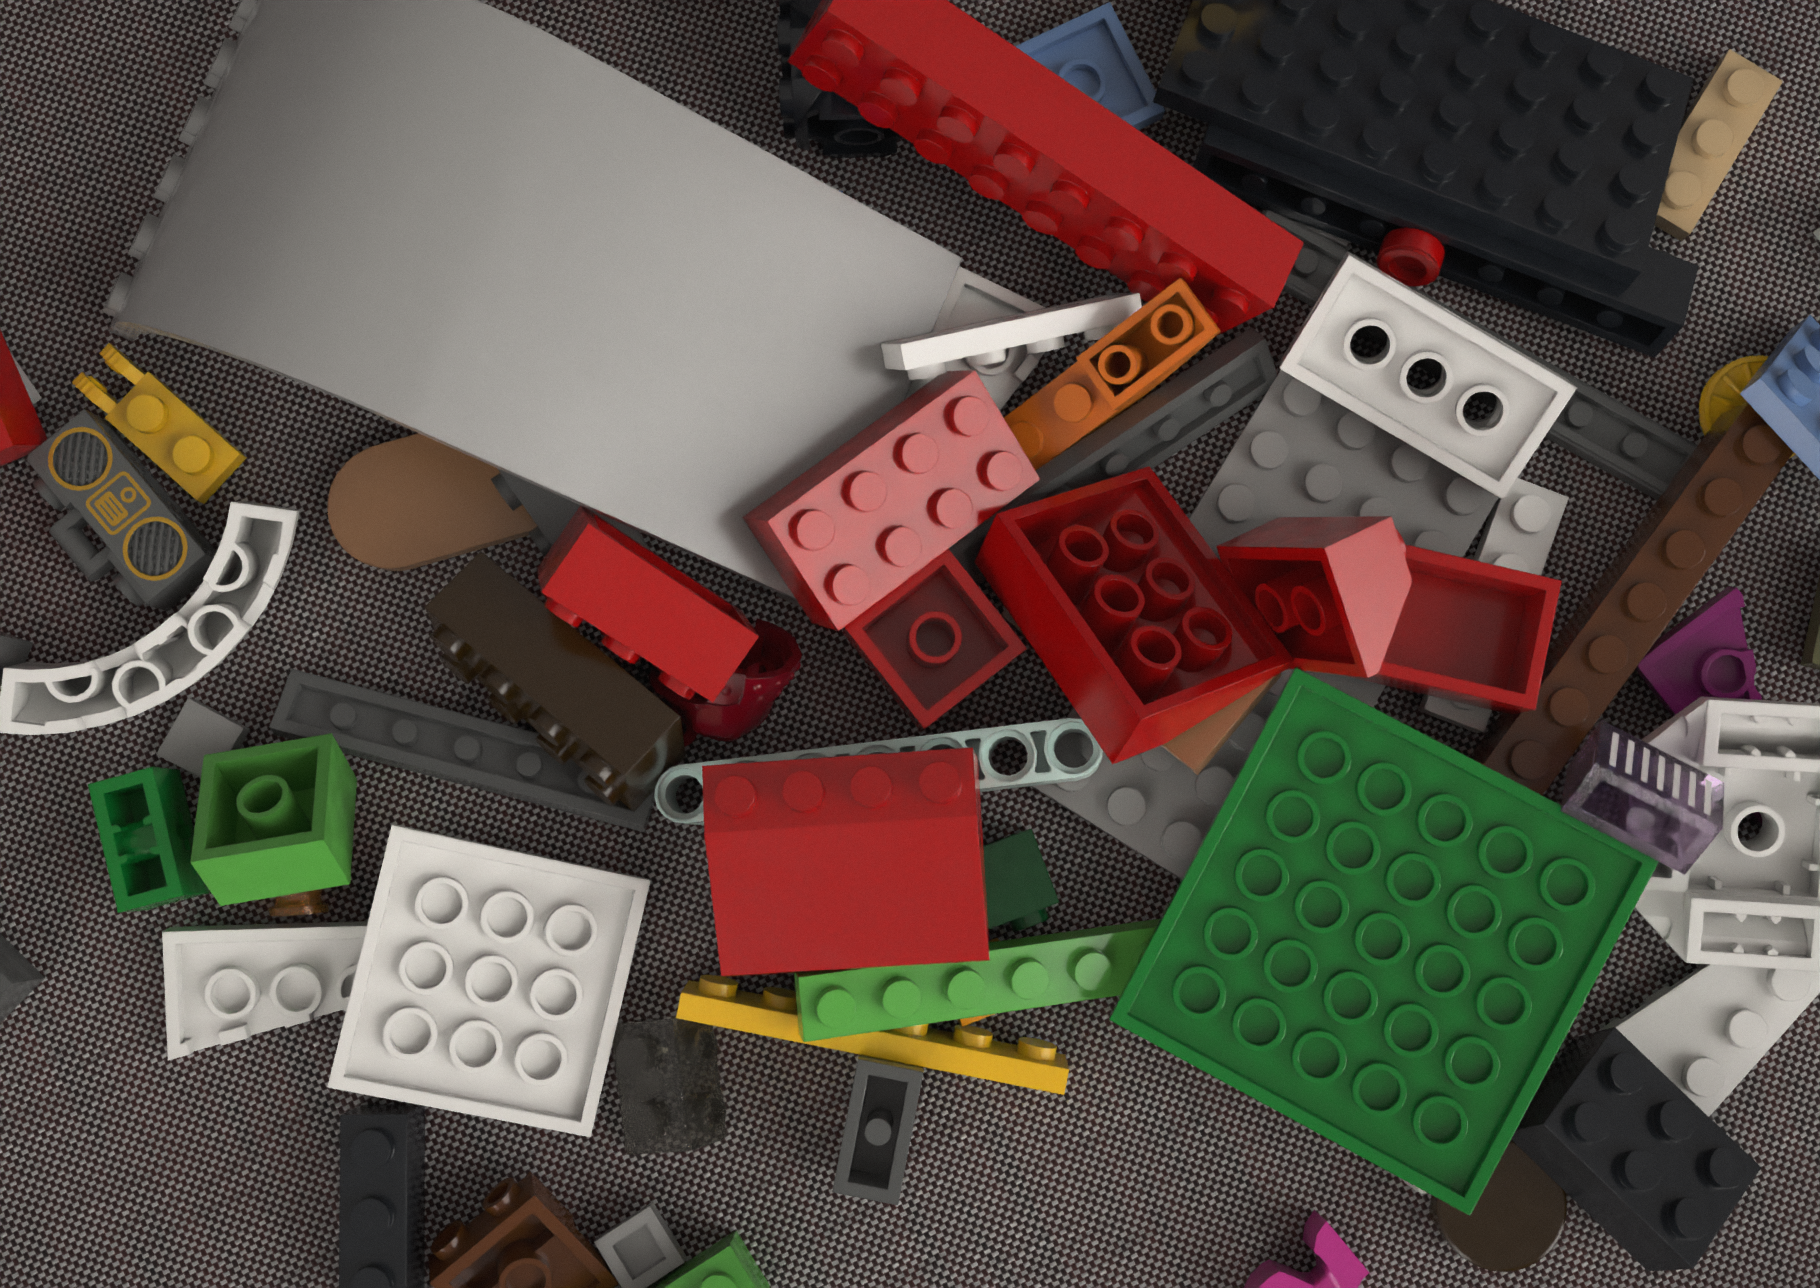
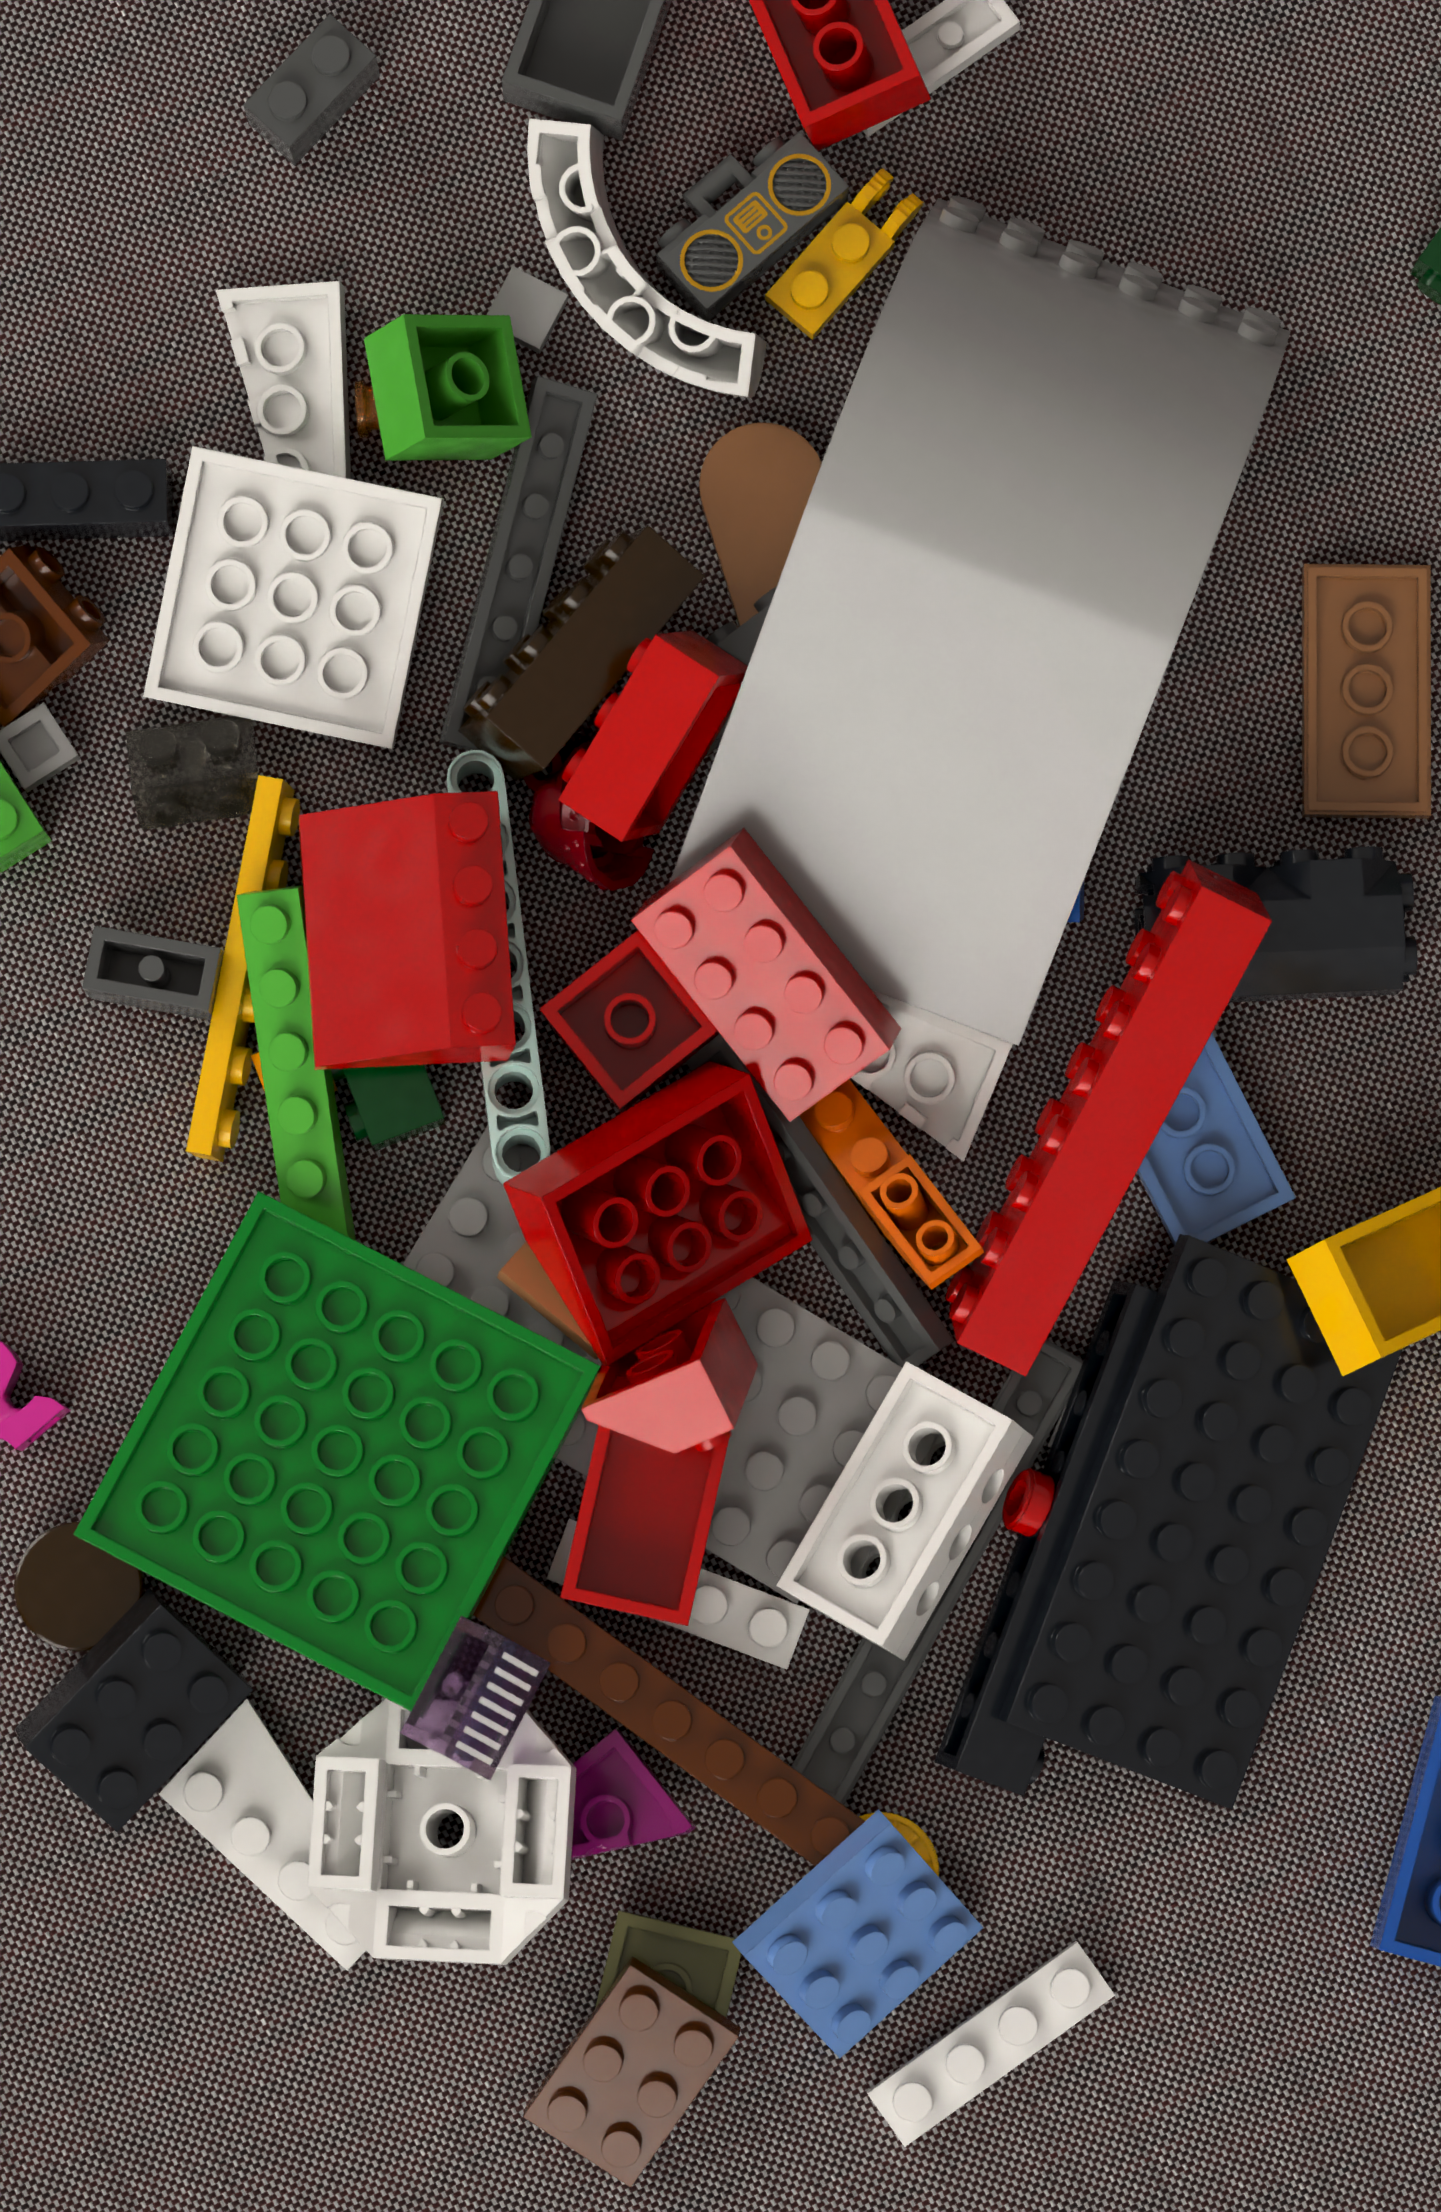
camera: 90 degrees right, 0 degrees up
green brick [88,767,209,913] -> none
white plate [881,293,1142,380] -> none
tan plate [1654,49,1783,241] -> none

